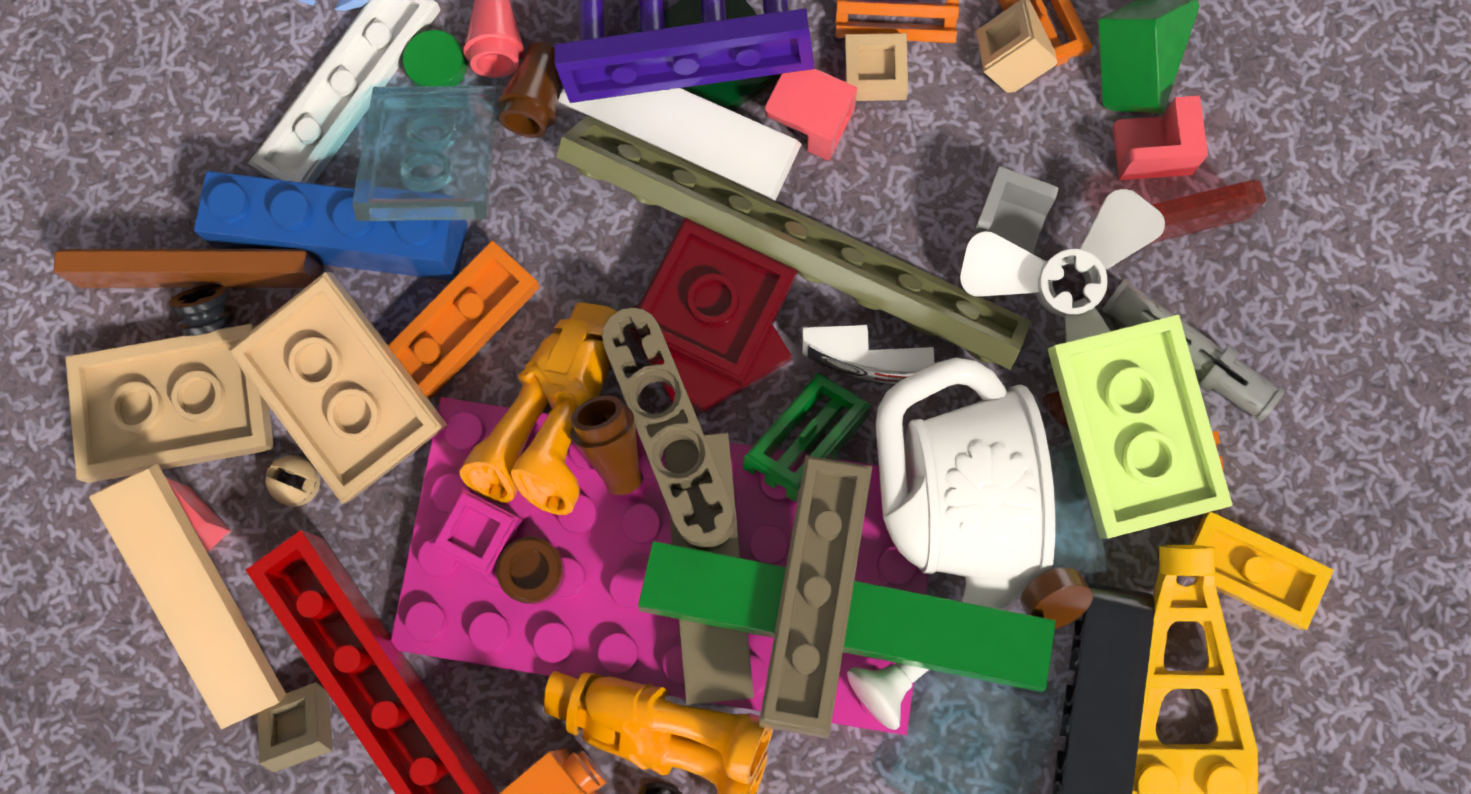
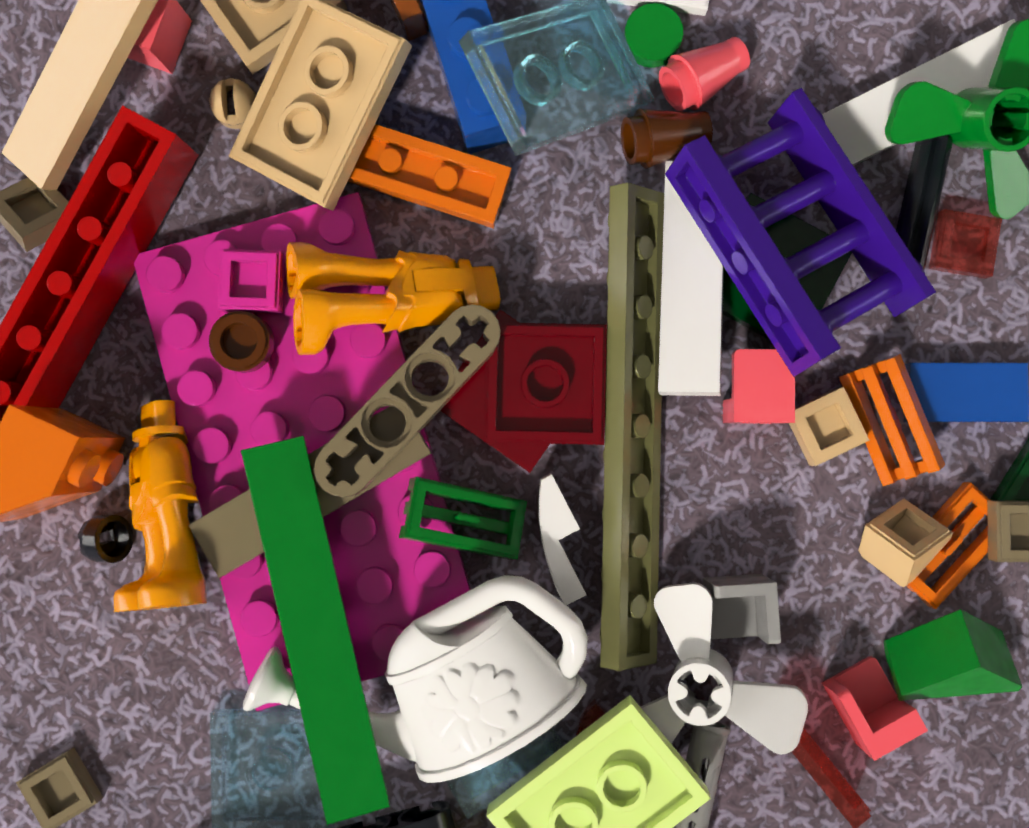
camera: 60 degrees right, 10 degrees up
reddish brown cone [570,395,644,495] -> none
dark tan tile [759,455,872,739] -> none
reddish brown tile [1020,567,1093,629] -> none

